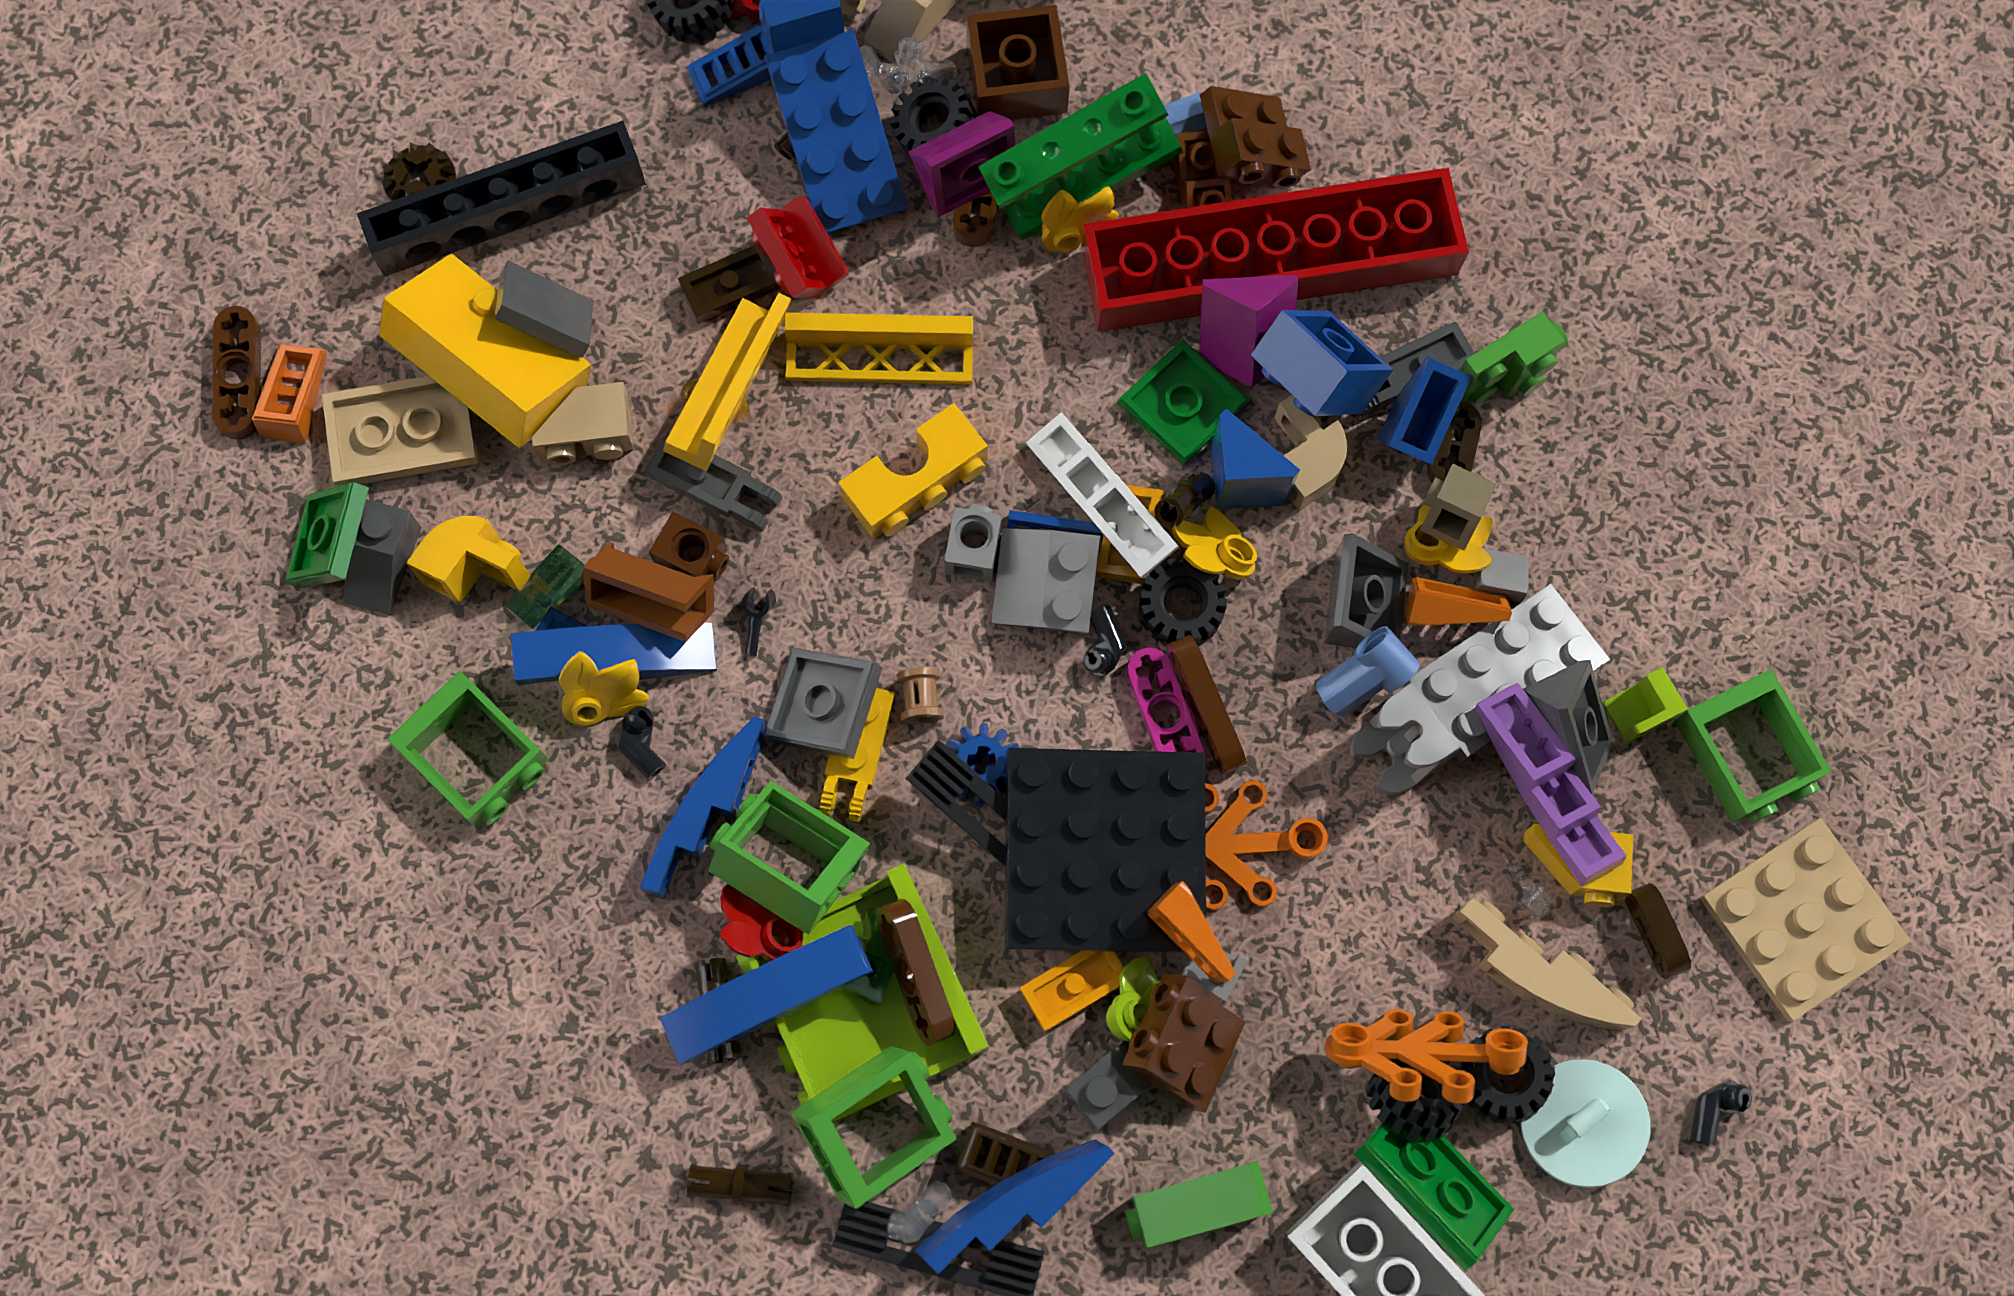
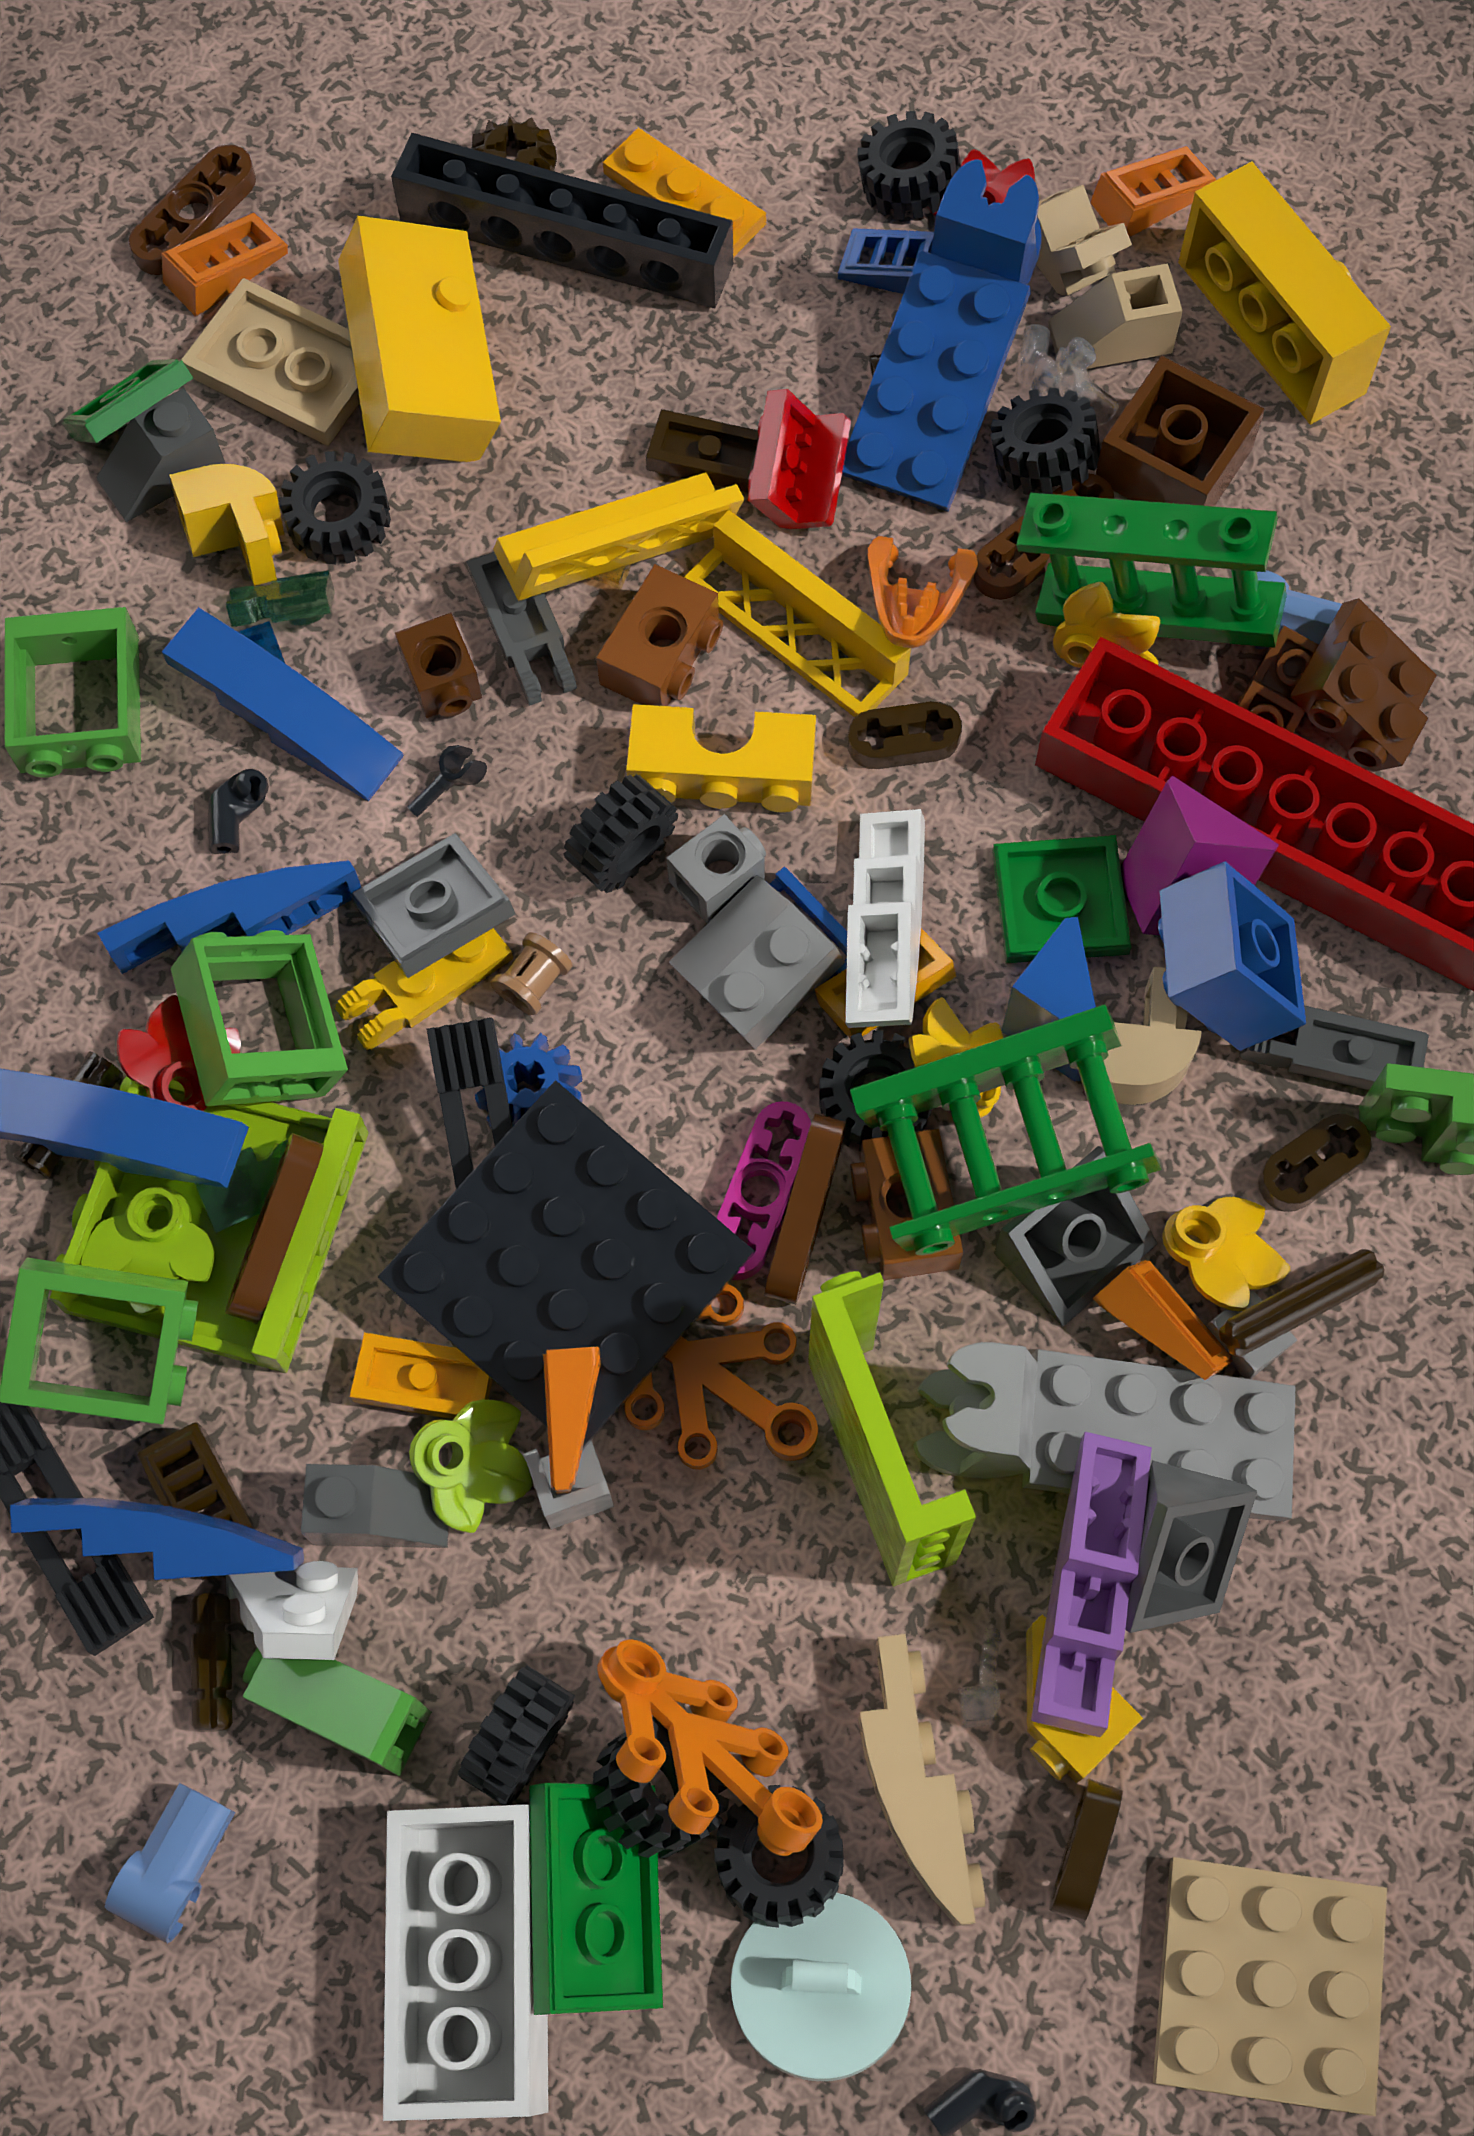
camera: 45 degrees right, 5 degrees down
dark grey tile [494,260,593,358] -> none
tan slope [532,382,634,465] -> none
yellow plate [559,651,649,726] -> none
dark orange window [582,542,714,642] -> none
clear arm [888,1182,952,1244] -> none
magenta slope [908,111,1016,218] -> none
black arm [1083,605,1126,676] -> none
reddish brown plate [1122,973,1245,1113] -> none
dark brown pin [1154,472,1216,528] -> none
medium blue piece [1316,626,1420,718] -> none
blue slope [1377,357,1472,464] -> none
dark tan brick [1420,464,1496,550] -> none
lime panel [1603,667,1688,744] -> none
bright green window [1674,669,1832,824] -> none
none -> lime plate [81,1186,214,1316]
none -> dark brown axle [190,1593,233,1732]
none -> white wing [226,1561,358,1660]
none -> black tyre [279,451,391,565]
none -> black tyre [458,1665,575,1806]
none -> black tyre [563,774,678,893]
none -> dark orange brick [596,564,723,706]
none -> light orange plate [603,127,766,258]
none -> lime panel [808,1271,976,1587]
none -> dark brown beam [847,701,962,769]
none -> green fence [850,1004,1162,1255]
none -> dark orange brick [850,1129,963,1281]
none -> orange animal [868,536,978,648]
none -> dark brown axle [1219,1249,1385,1357]

